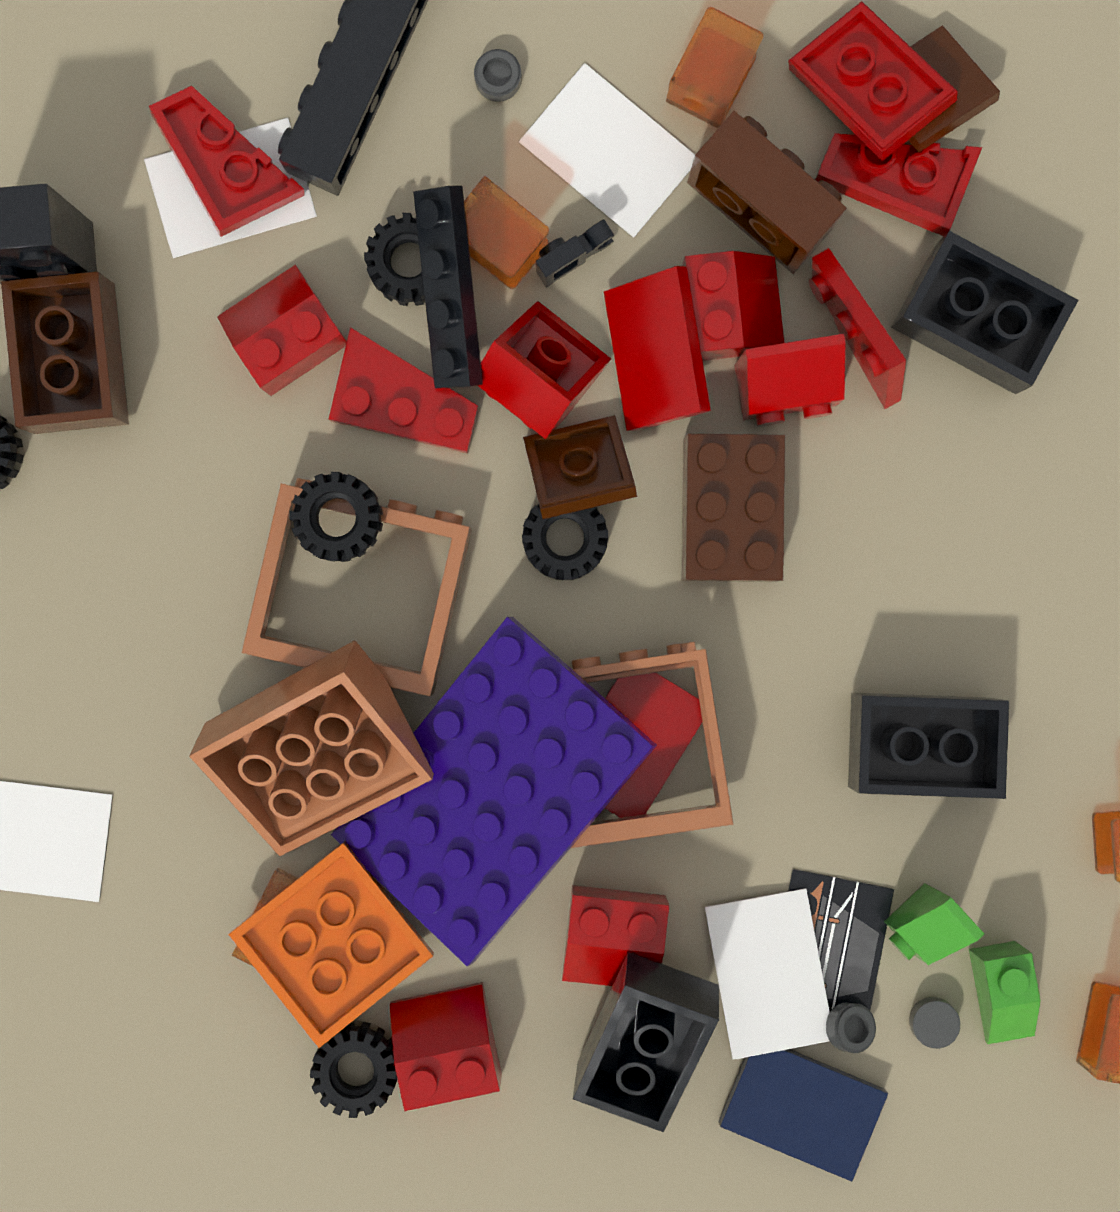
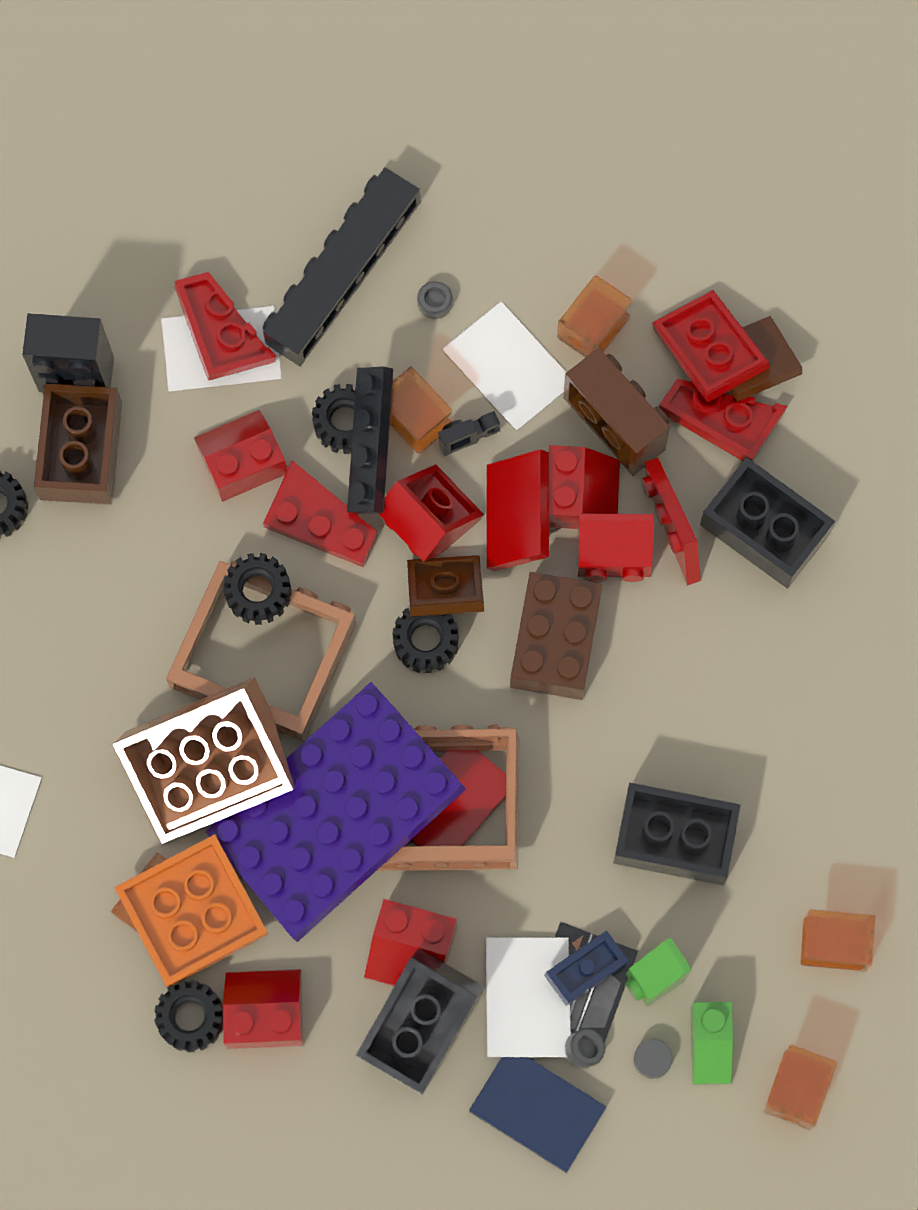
camera: 10 degrees right, 15 degrees down
none -> dark blue plate [544,930,629,1006]

